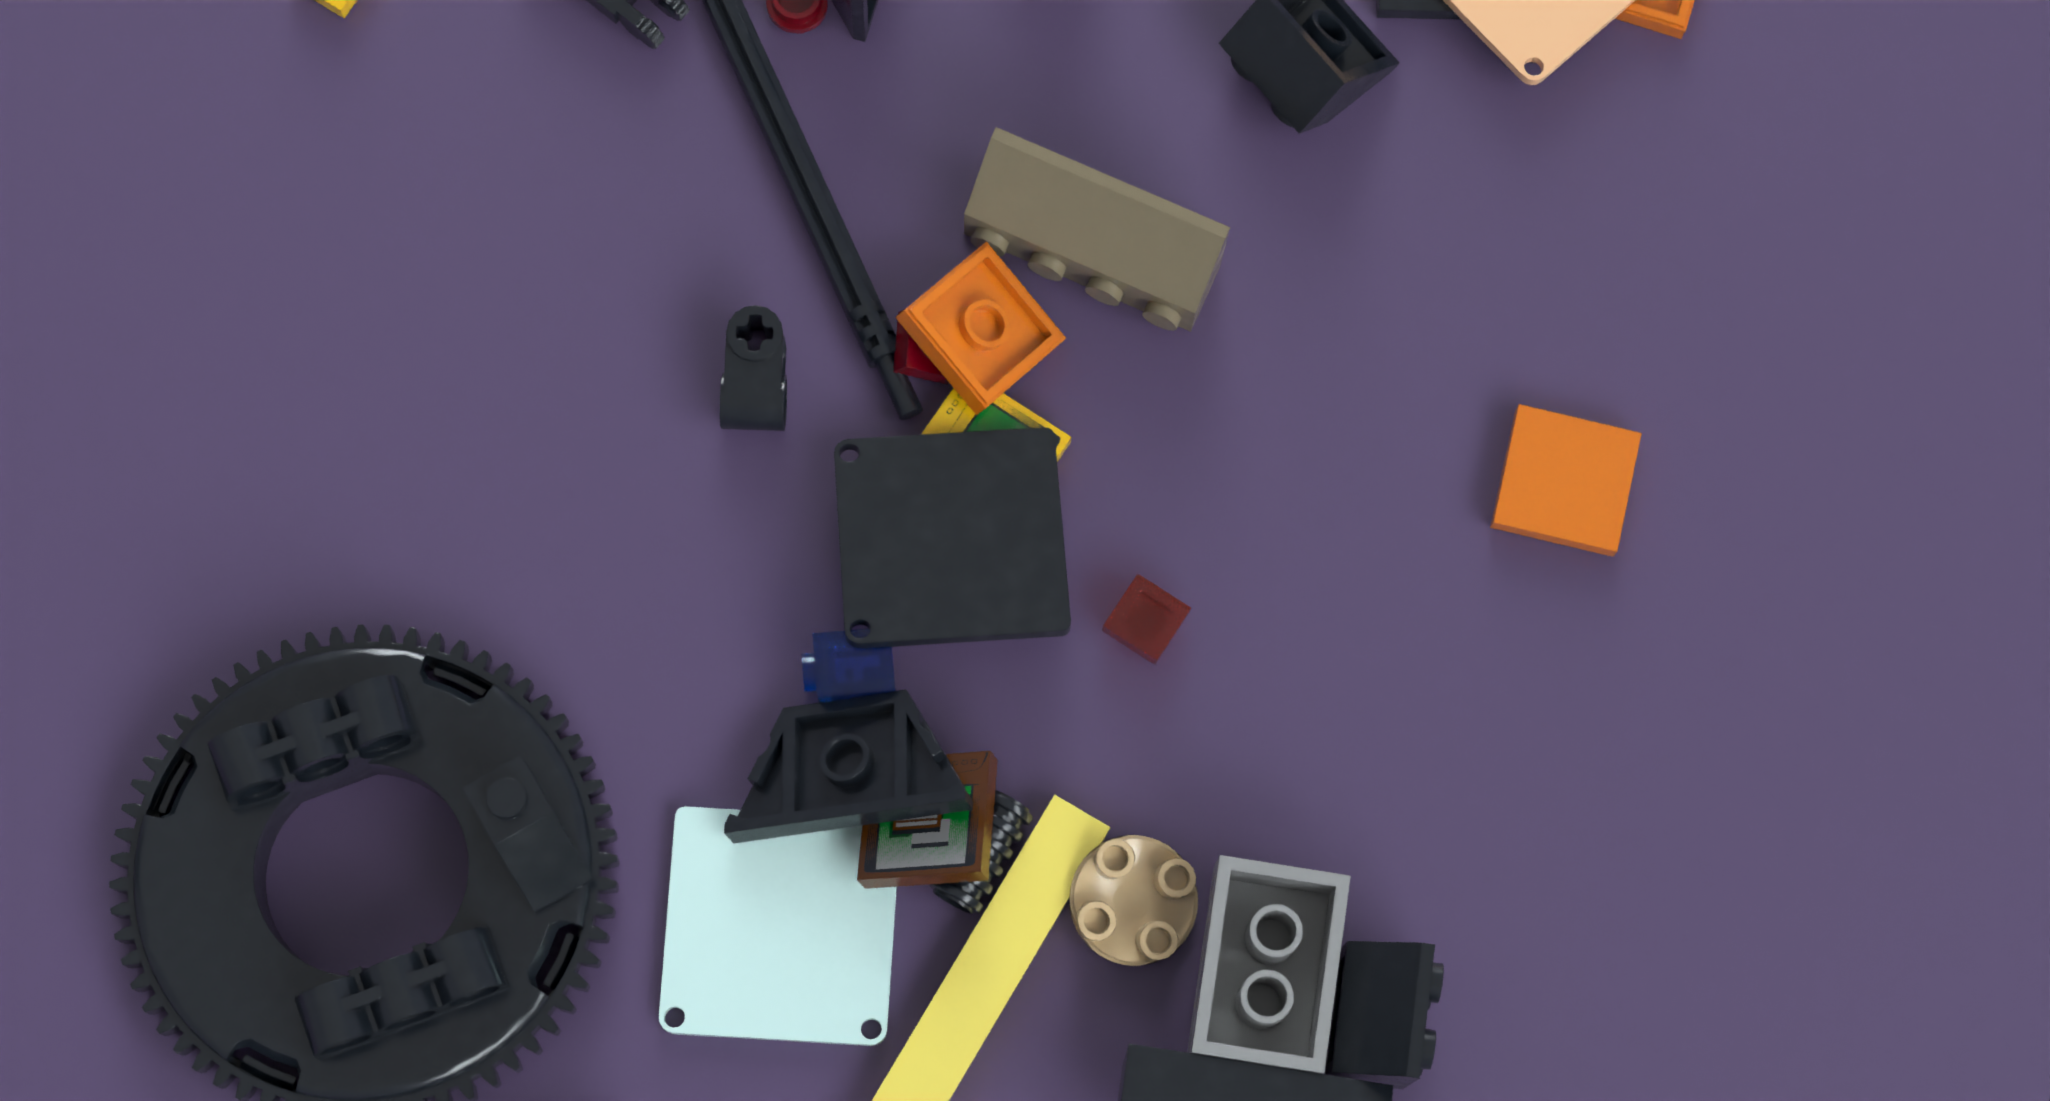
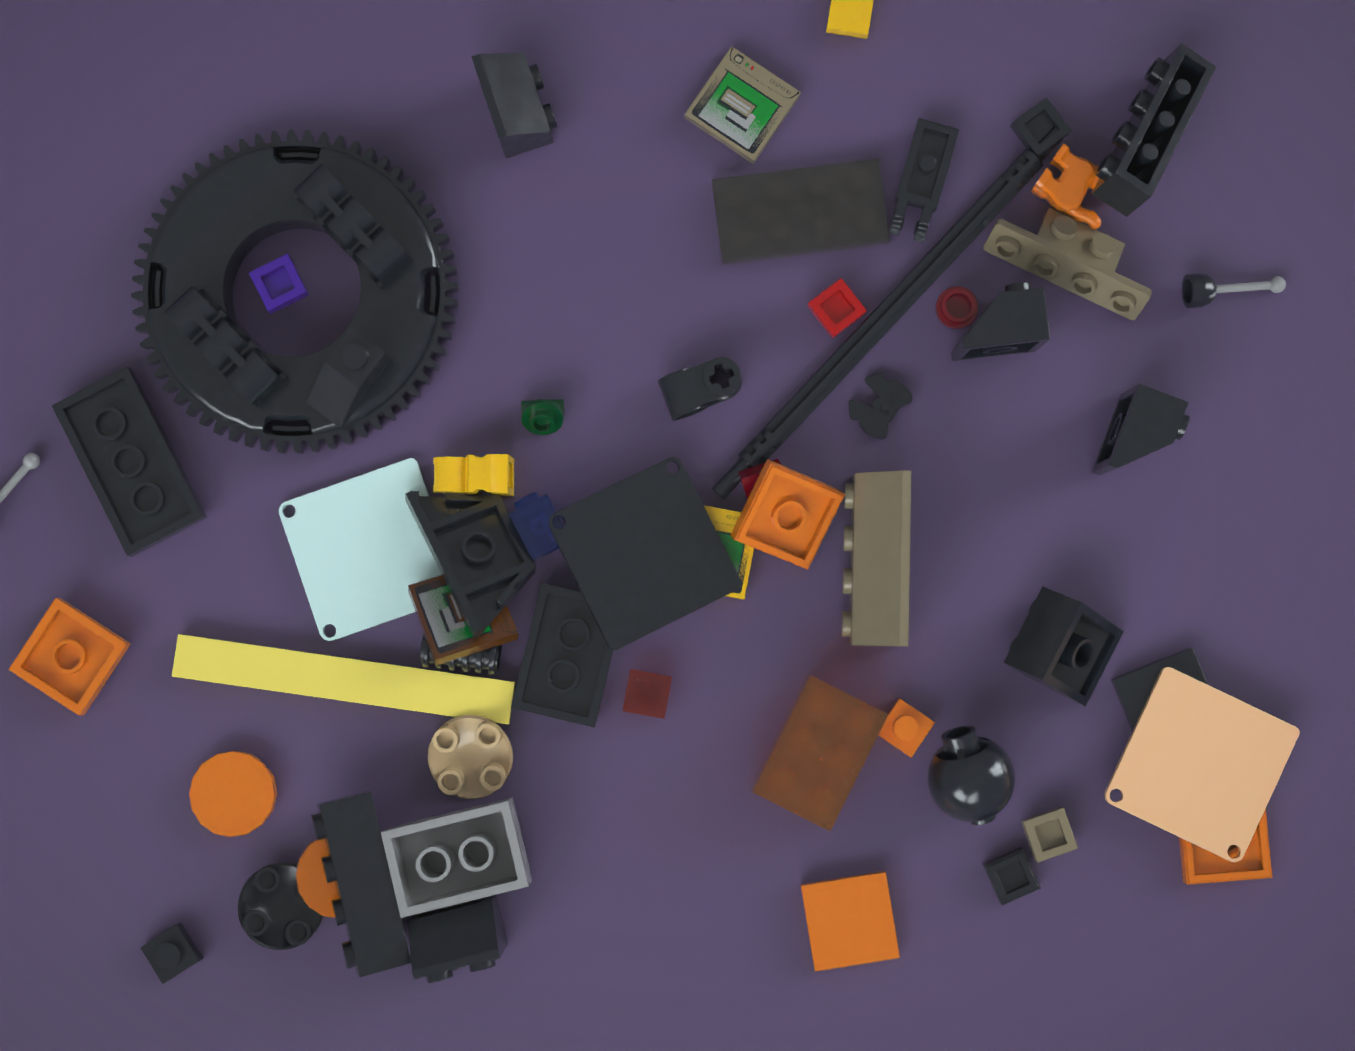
camera: 80 degrees right, 10 degrees up
none -> dark purple plate [249,254,310,314]
none -> yellow leg [433,454,514,496]
none -> black slope [471,53,558,158]
none -> black plate [511,583,613,728]
none -> dark green plate [521,399,564,435]
none -> tile [685,46,801,164]
none -> clear smoke plate [711,158,890,265]
none -> clear orange brick [751,675,888,831]
none -> red plate [807,278,867,339]
none -> black piece [849,374,912,440]
none -> orange plate [875,698,935,758]
none -> black brick [928,726,1015,825]
none -> black tile [982,847,1041,905]
none -> dark tan plate [1021,806,1078,863]

